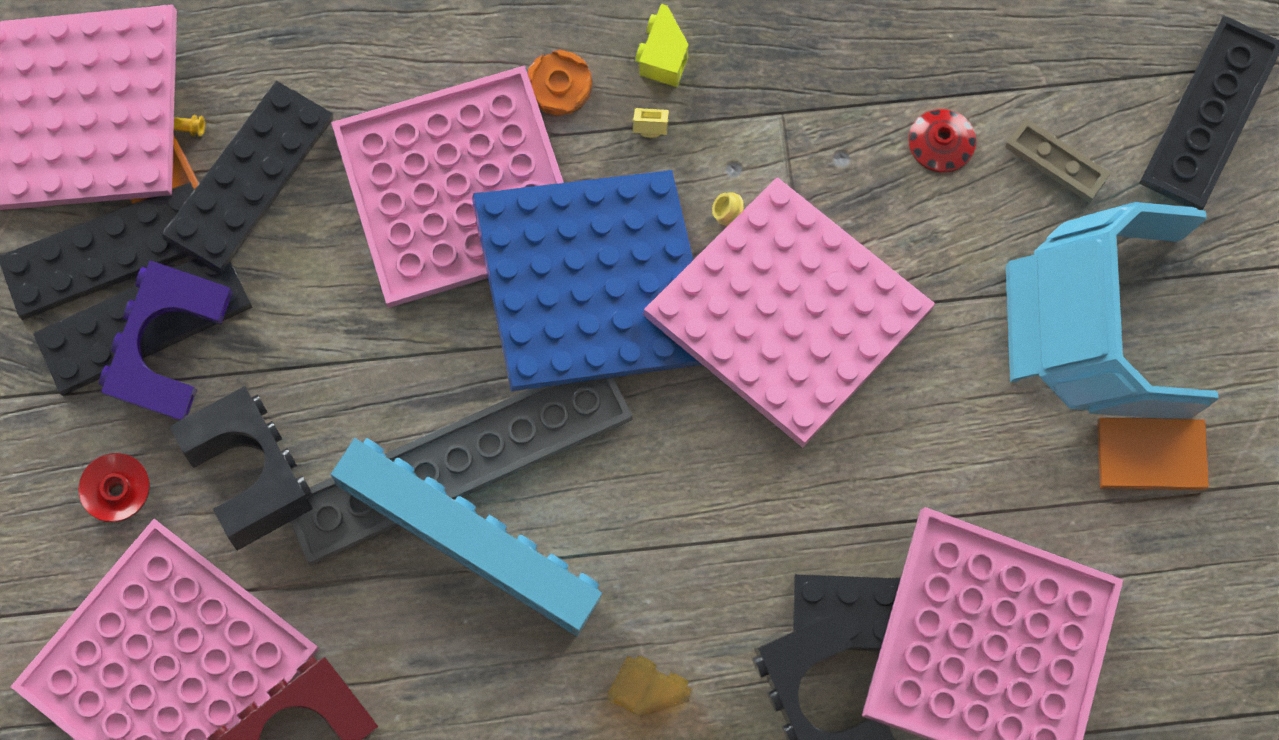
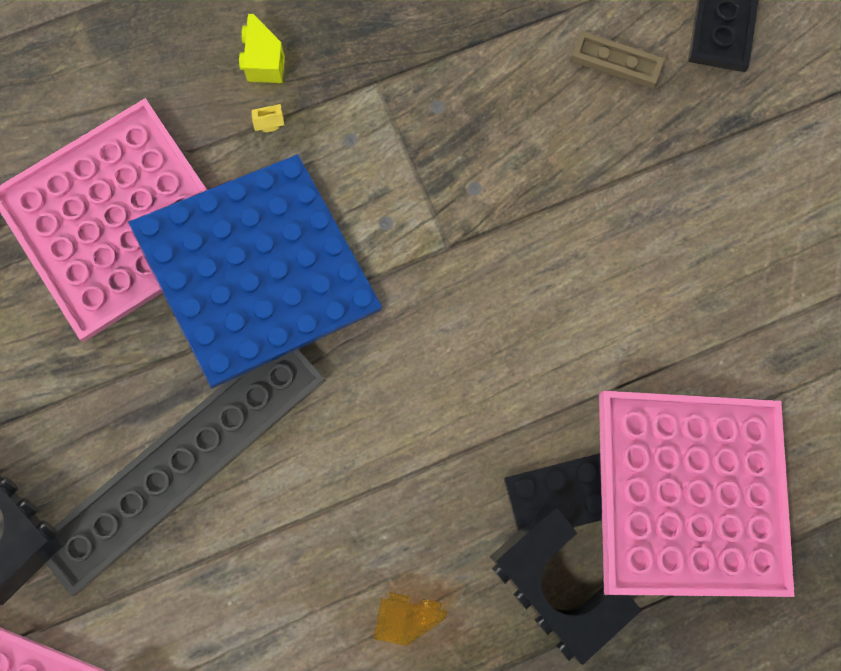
camera: 20 degrees left, 5 degrees up
medium azure brick [331,438,602,637] -> none
orange tile [527,50,593,116] -> none
bright pink plate [643,177,935,448] -> none
light yellow plate [712,192,744,226] -> none
red dish [909,109,976,172] -> none
medium azure piece [1006,202,1219,419] -> none
orange tile [1097,417,1209,491] -> none

